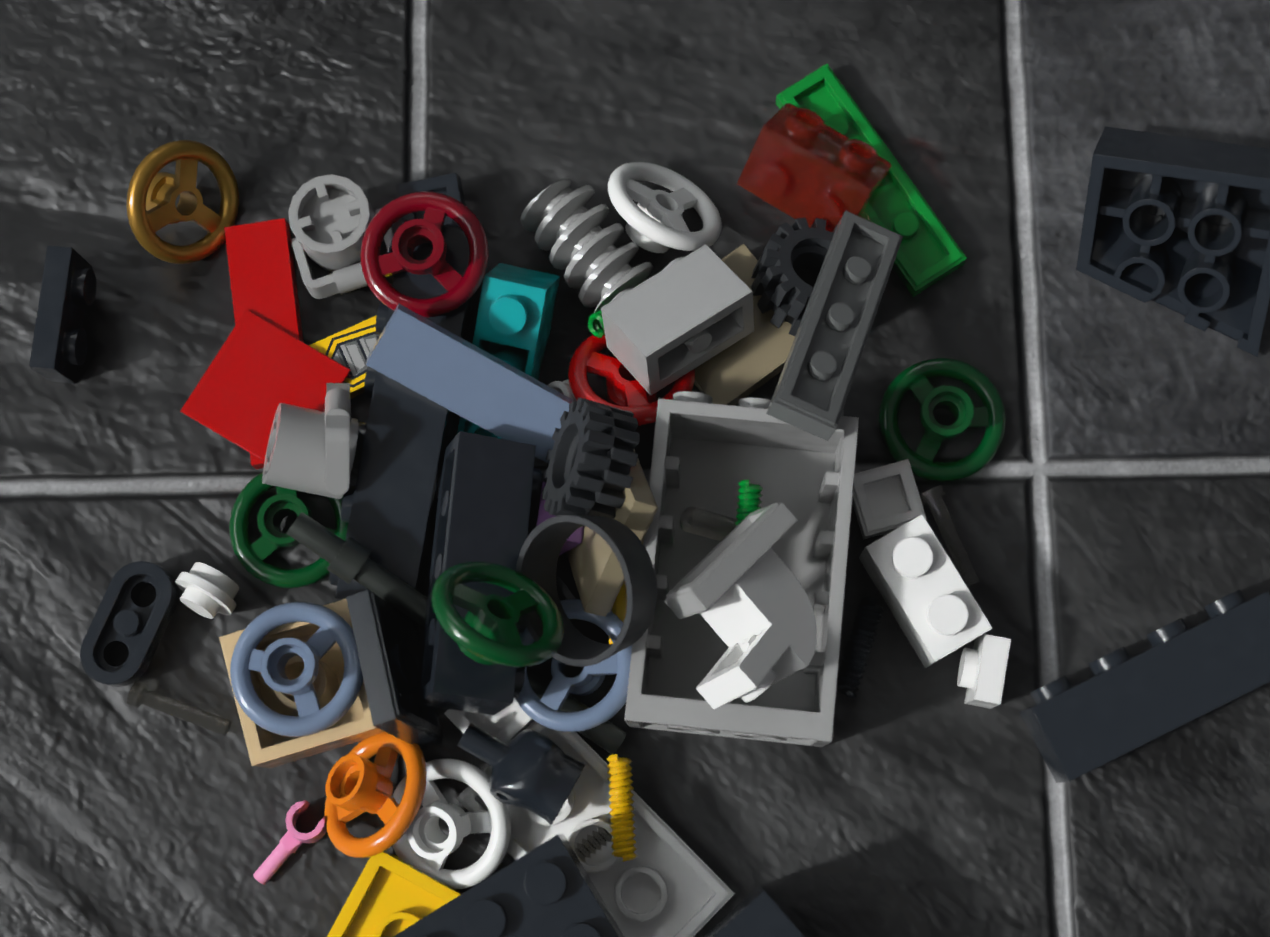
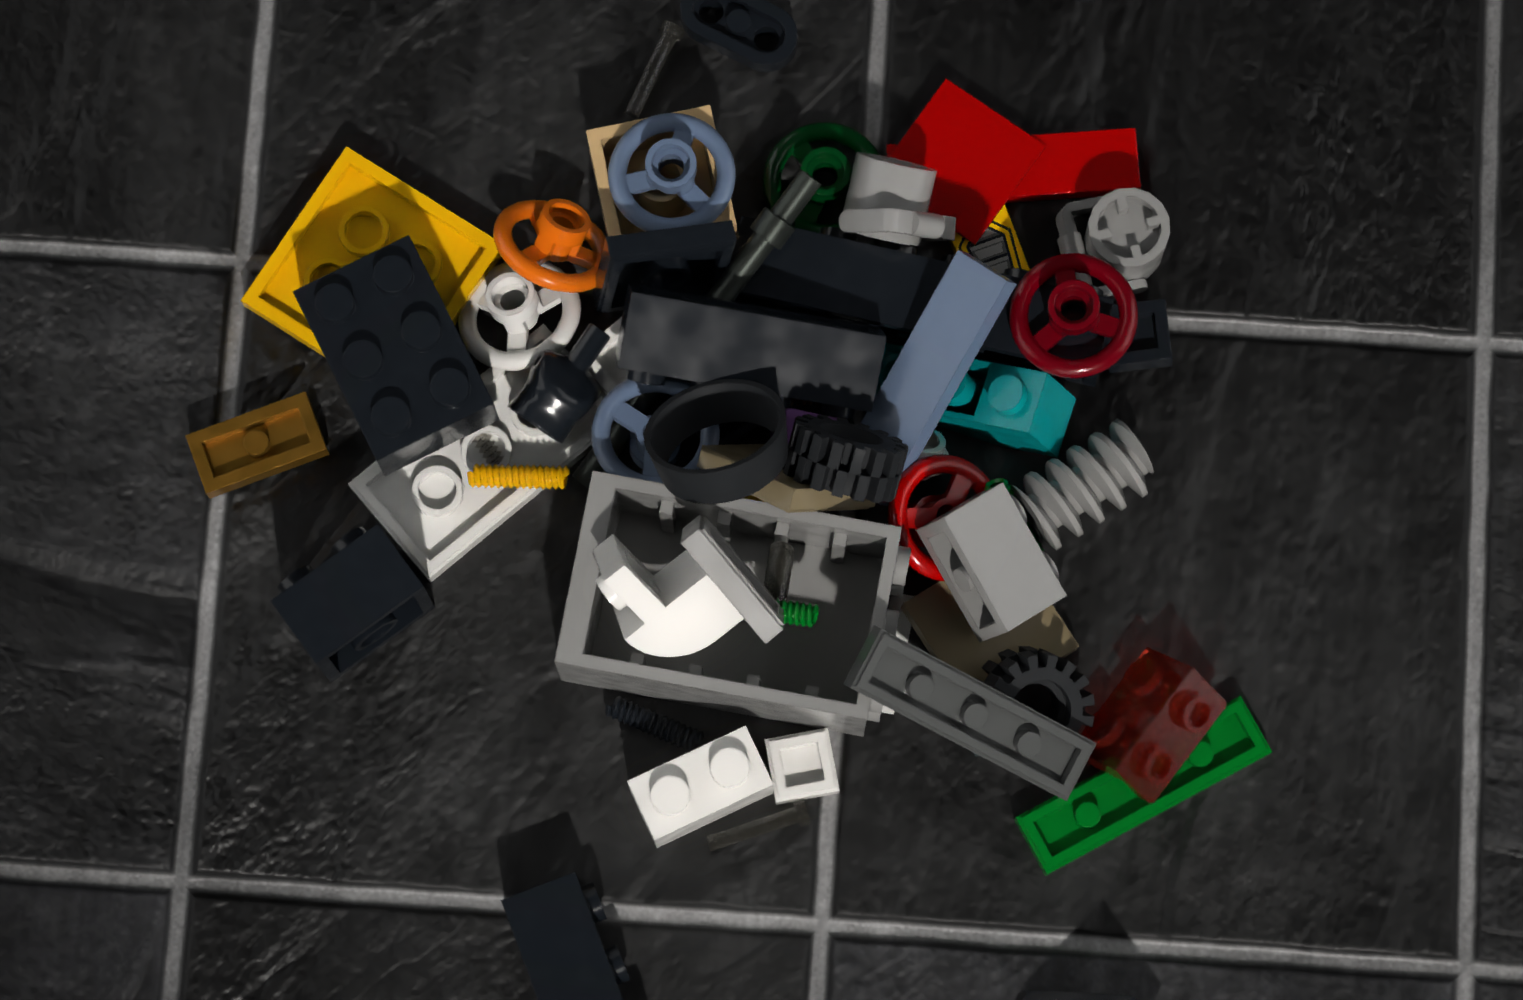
camera: 85 degrees right, 0 degrees up
pearl gold piece [127,140,239,264] -> none
white plate [175,562,239,619] -> none
bright pink hand [253,800,327,885] -> none
dark green piece [432,561,564,667] -> none
white piece [608,162,722,253] -> none
dark green piece [879,358,1006,481] -> none
white plate [957,634,1011,709] -> none

